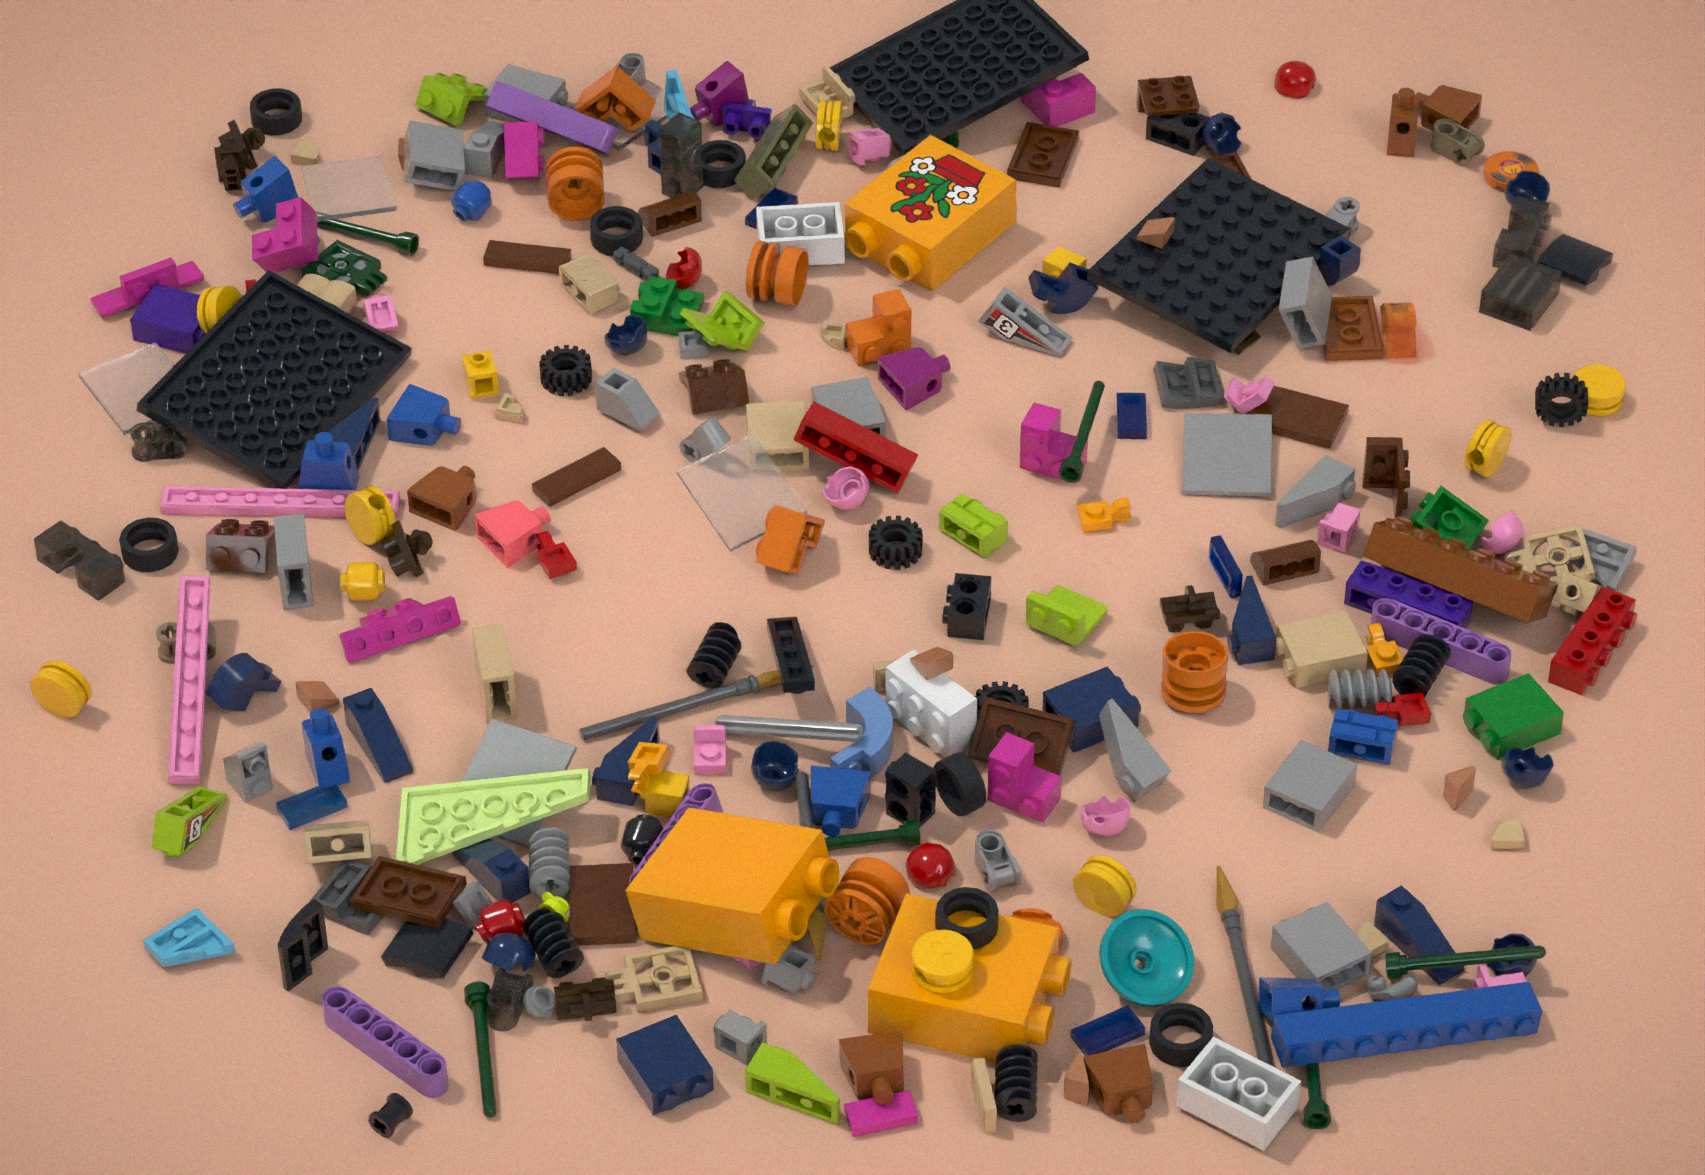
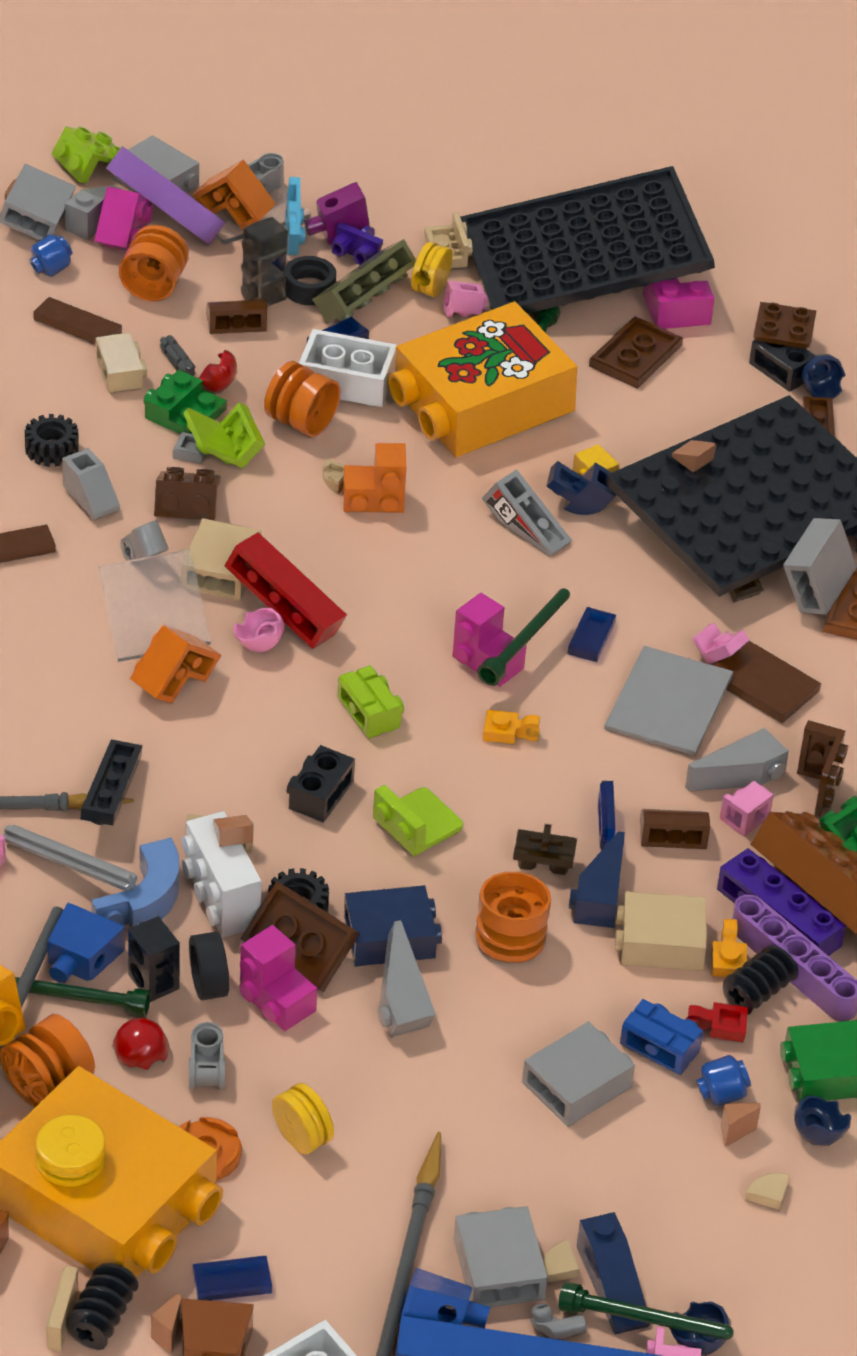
camera: 15 degrees right, 0 degrees up
black tyre [590,206,643,255] -> none
dark blue hair [604,315,647,355] -> none
black piece [686,622,742,689] -> none
dark blue hair [751,741,799,791] -> none
light grey brick [812,377,886,438] -> none
black tyre [869,515,923,570] -> none
magenta torso [878,347,951,410] -> none
black tyre [935,887,999,950] -> none
bright pink hair [1081,796,1130,837] -> none
teal dish [1099,909,1194,1007] -> none
black tyre [1149,1002,1213,1067] -> none
dark grey slope [1153,356,1224,409] -> none
light grey piece [1327,669,1392,708] -> none
none -> blue head [696,1055,752,1107]

